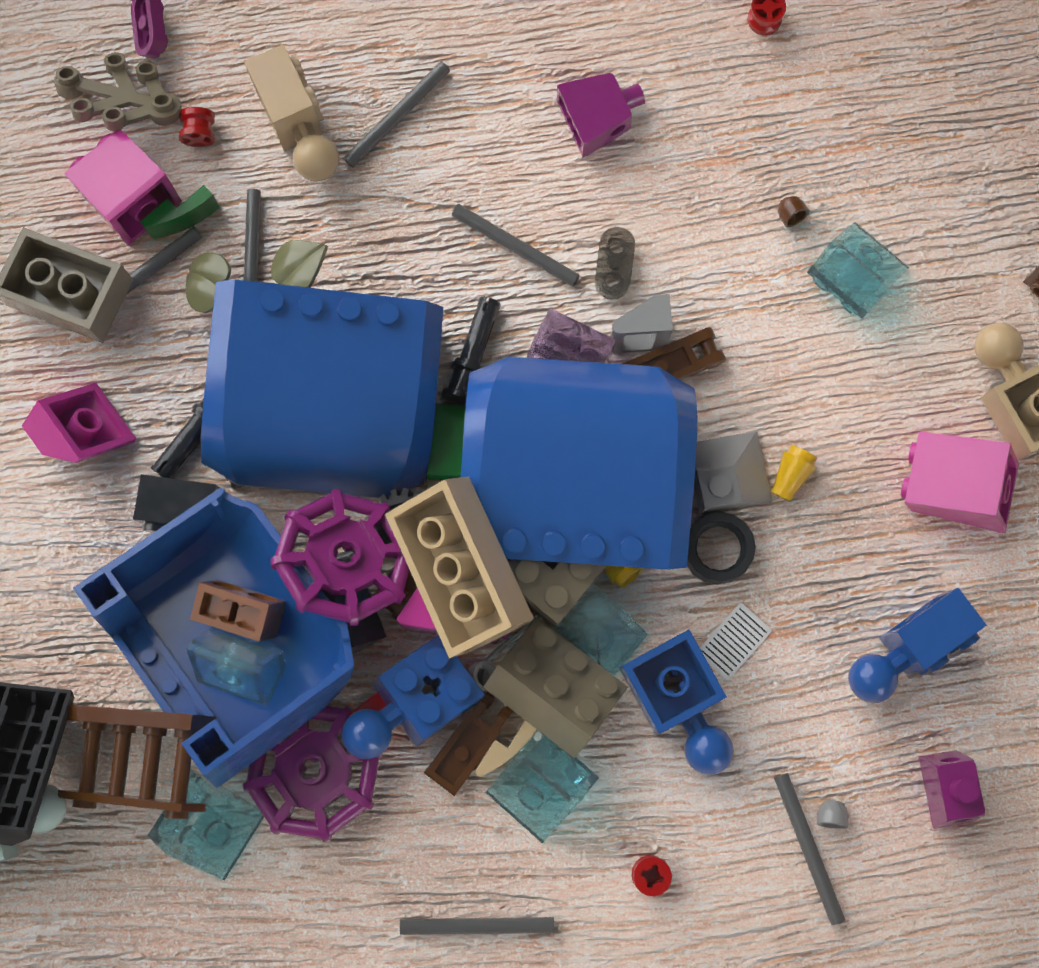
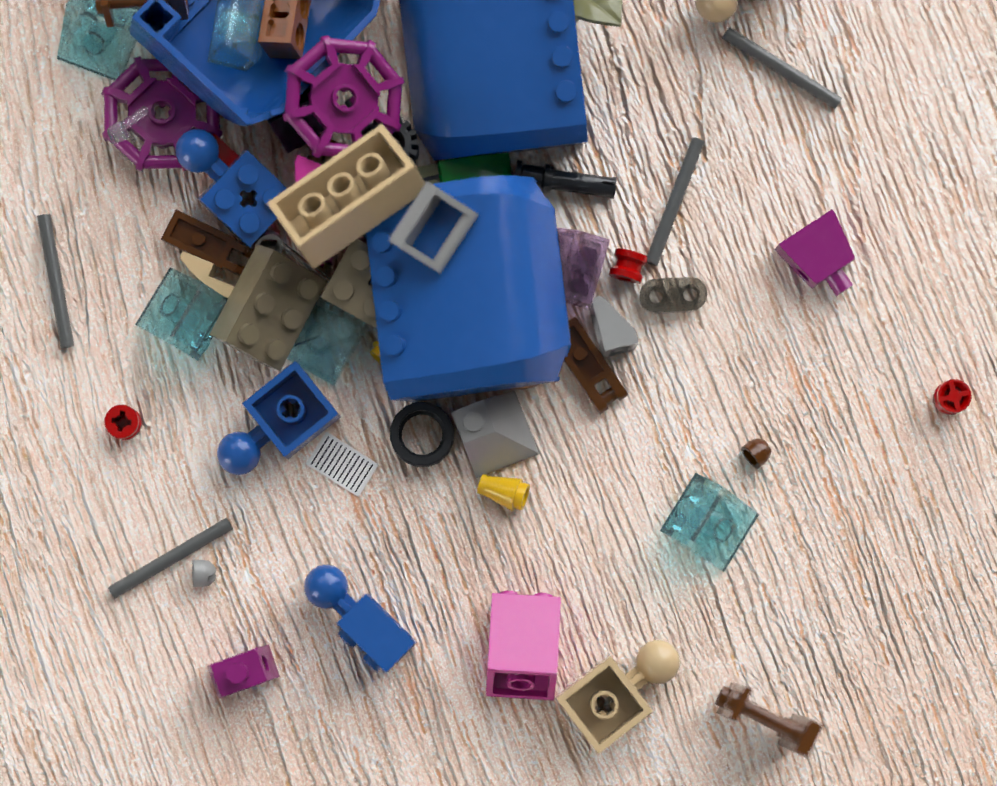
camera: 75 degrees right, 5 degrees up
none -> clear hand [107,106,149,145]
none -> light grey tile [388,181,479,274]
none -> red wheel [609,248,648,284]

